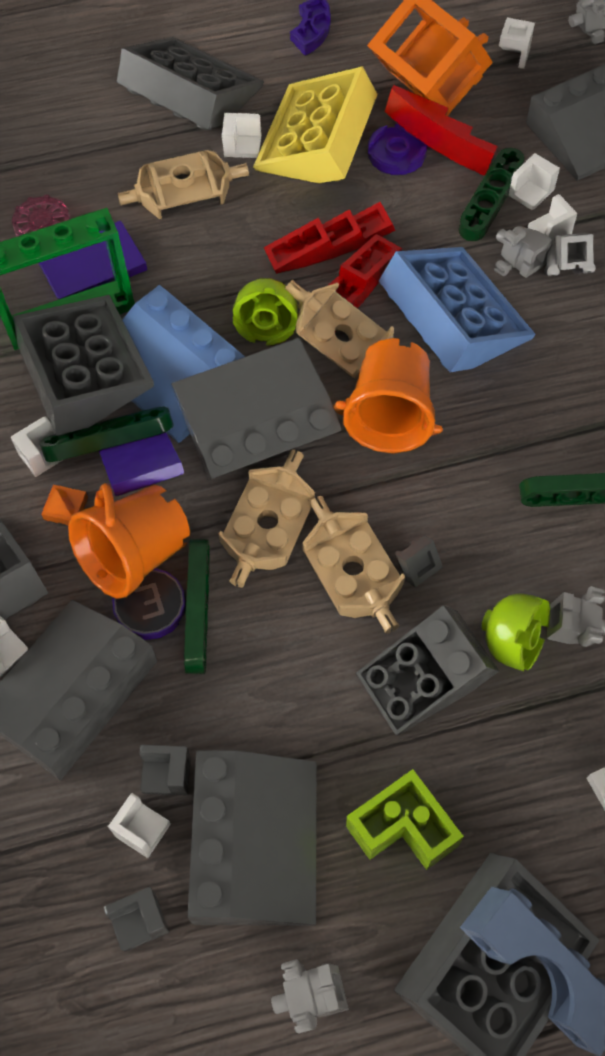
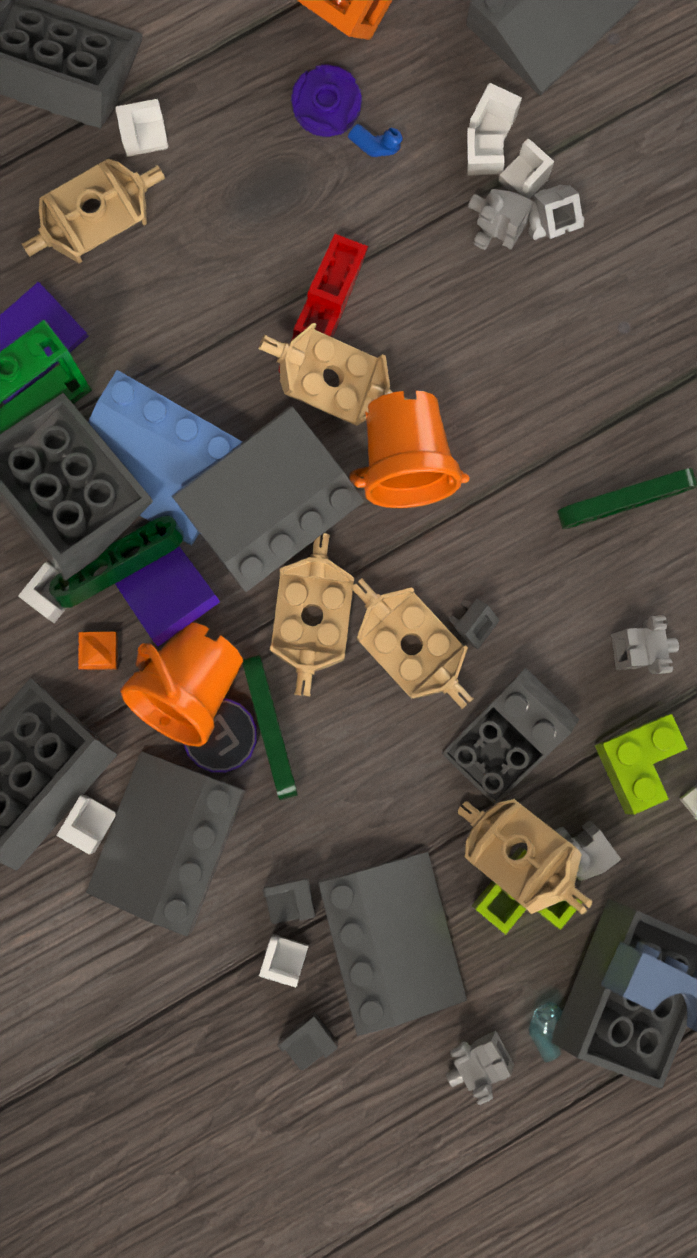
camera: 20 degrees left, 20 degrees up
lime cylinder [233,278,298,345] -> none
light yellow slope [253,66,378,183] -> none
red slope [264,201,395,274] -> none
medium blue slope [379,247,536,372] -> none
red slope [385,85,498,176] -> none
dark green beam [459,148,525,241] -> none
lime cylinder [482,593,550,671] -> none
none -> blue arm [348,123,402,157]
none -> tan plate [458,799,592,914]
none -> white panel [467,127,504,175]
none -> clear light blue arm [529,1002,562,1063]
none -> light grey piece [555,821,621,881]
none -> lime brick [595,714,688,815]

